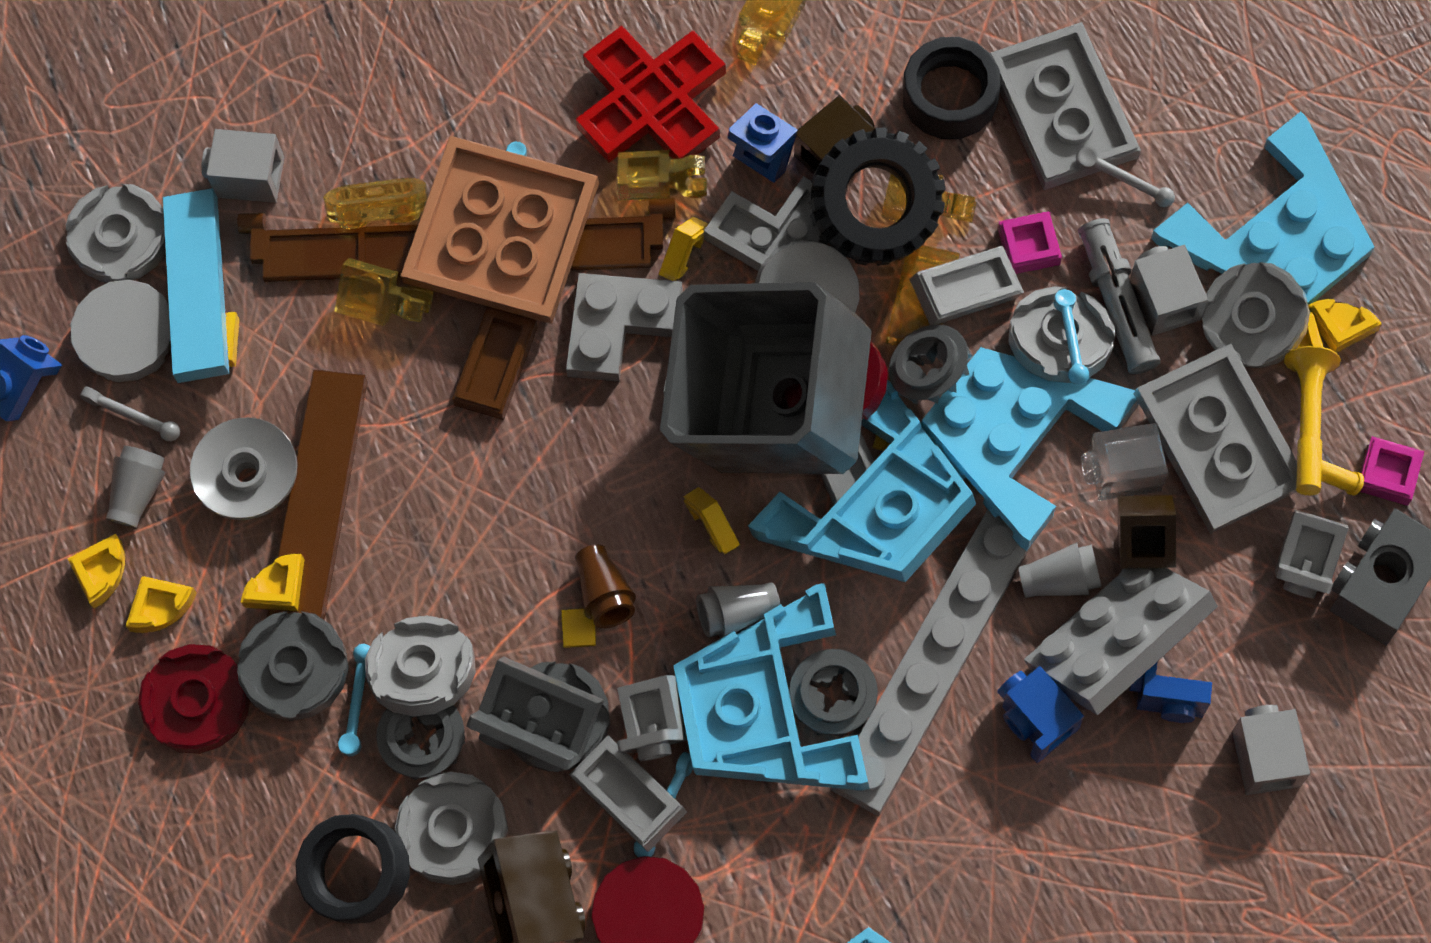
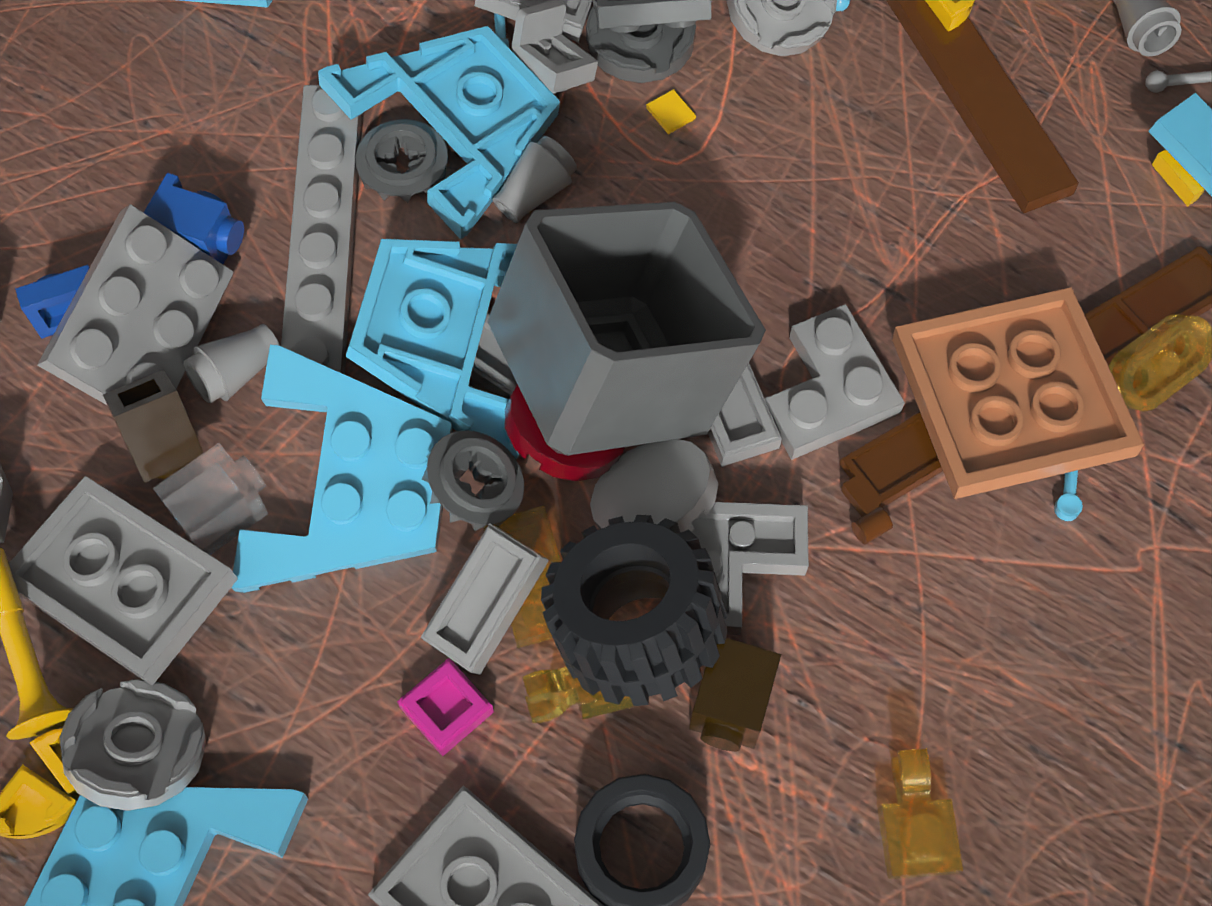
camera: 145 degrees right, 5 degrees down
light grey dish [190,417,298,520] -> none
clear yellow plate [334,258,434,326] -> none
reddish brown tile [452,306,538,420] -> none
red plate [575,25,726,167] -> none
reddish brown cone [575,544,636,628] -> none
clear yellow plate [617,150,707,201] -> none
yellow tile [658,217,708,281] -> none
blue bracket [727,103,798,183] -> none
light grey tile [1008,286,1115,383] -> none
medium azure hinge [1054,289,1089,385] -> none
light grey hinge [1076,146,1175,207] -> none
light grey pin [1078,218,1161,374] -> none
light grey brick [1130,244,1208,336] -> none

